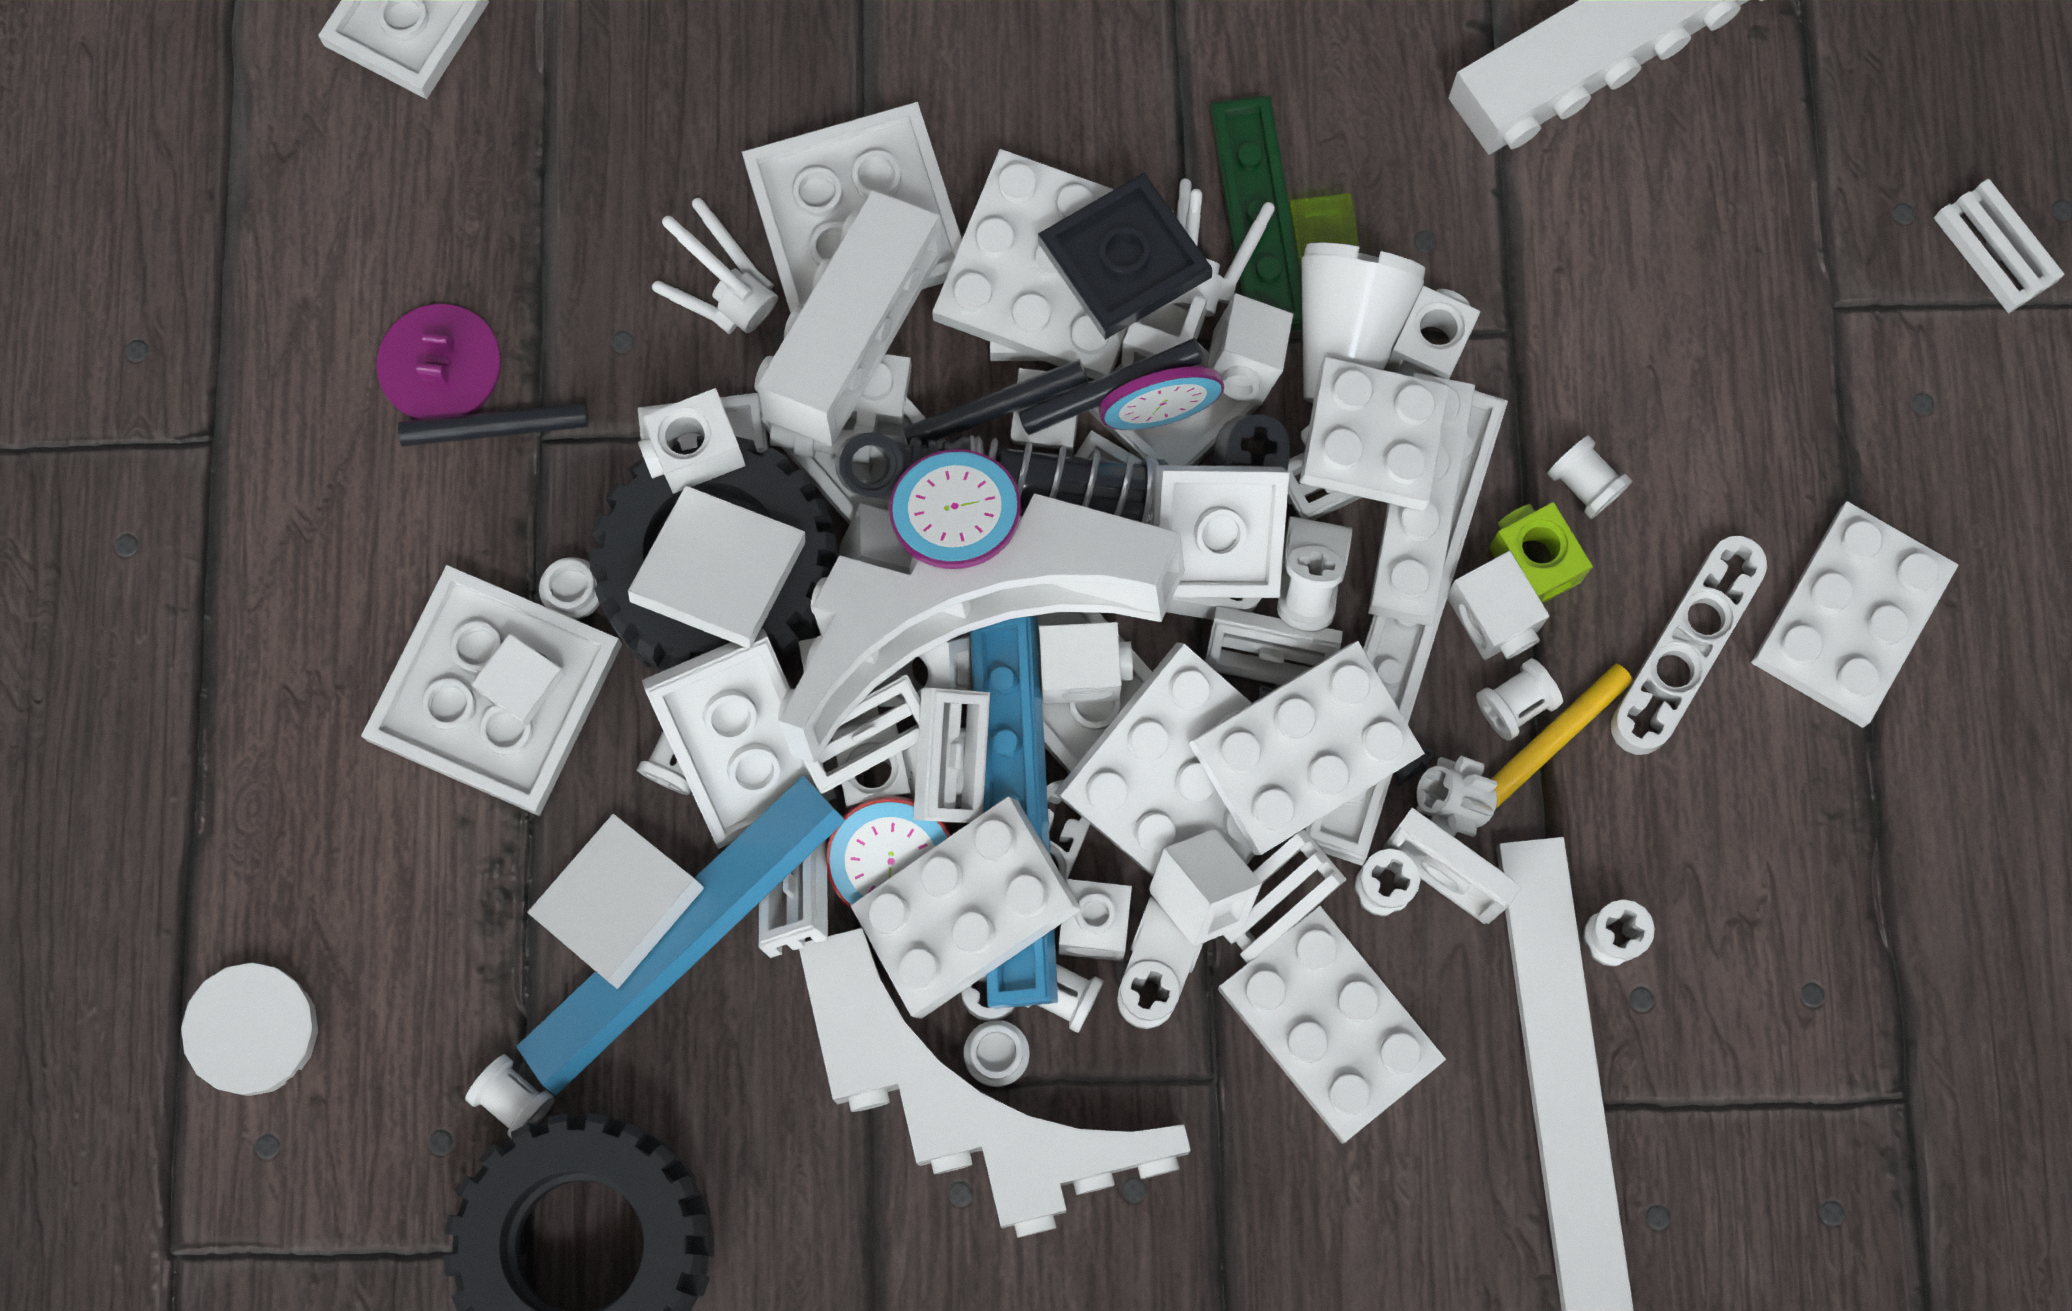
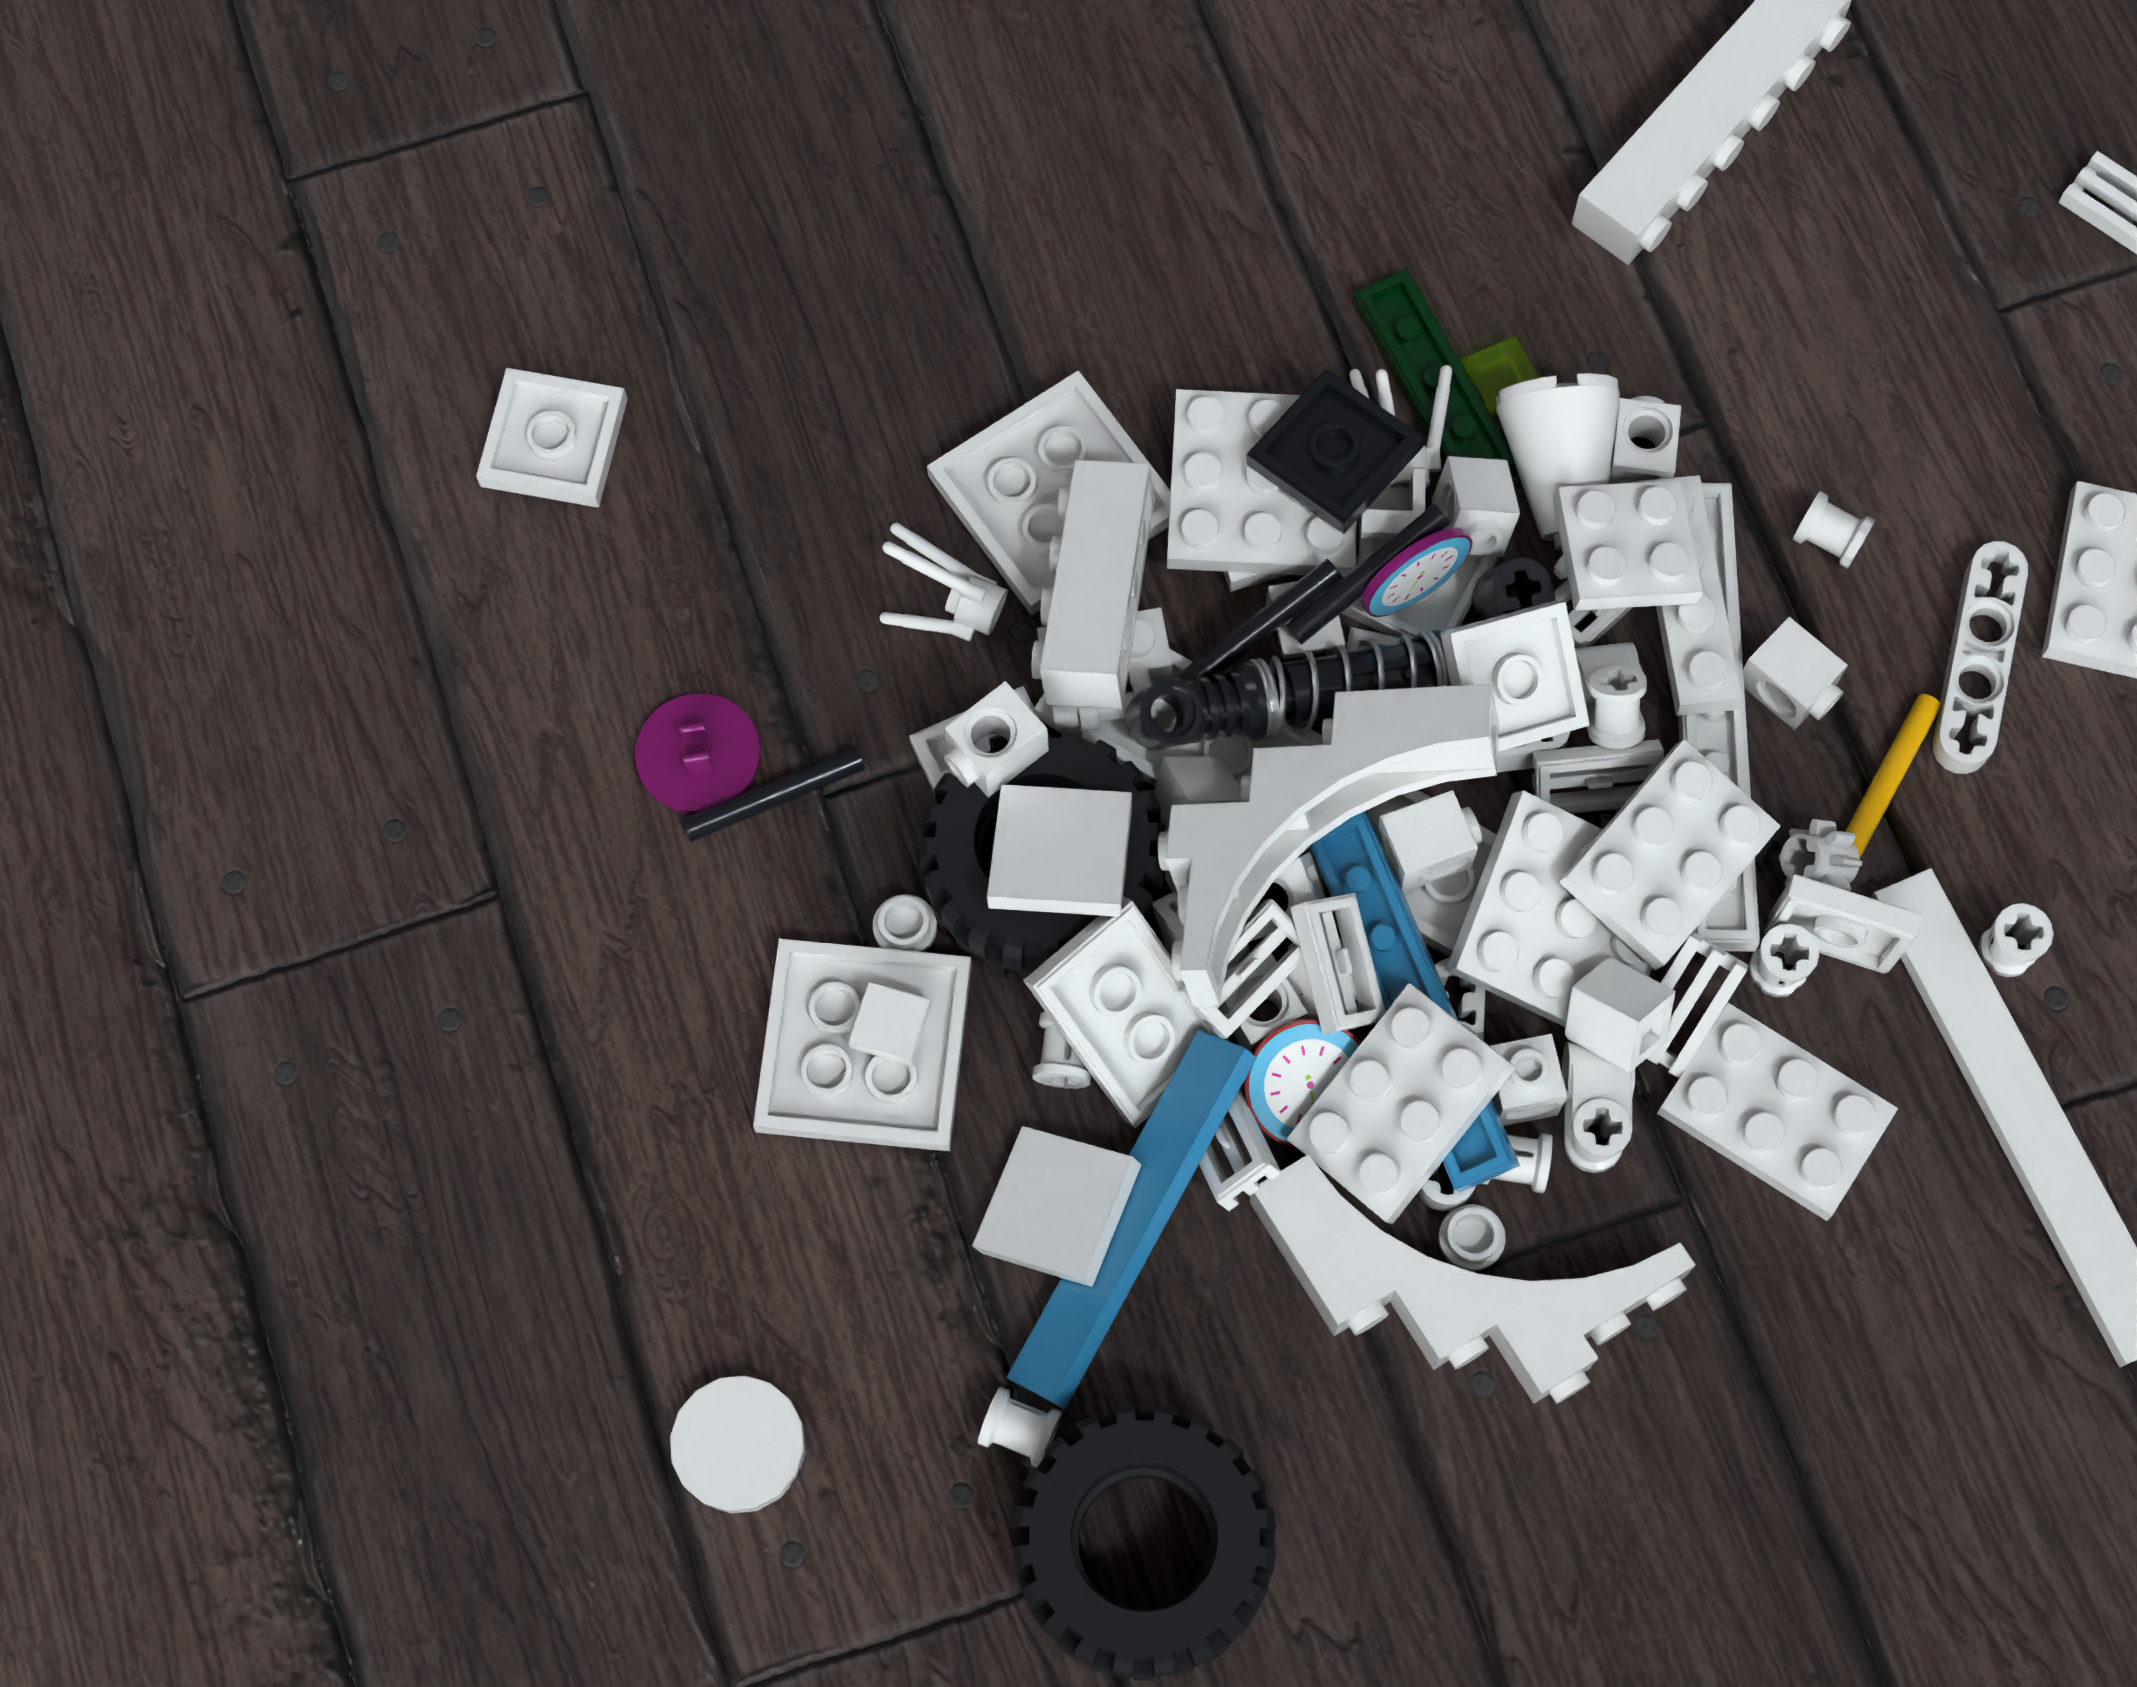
camera: 15 degrees left, 5 degrees down
piece [889,449,1021,569] -> none
white bush [1476,658,1563,741] -> none
lime brick [1489,502,1593,604] -> none

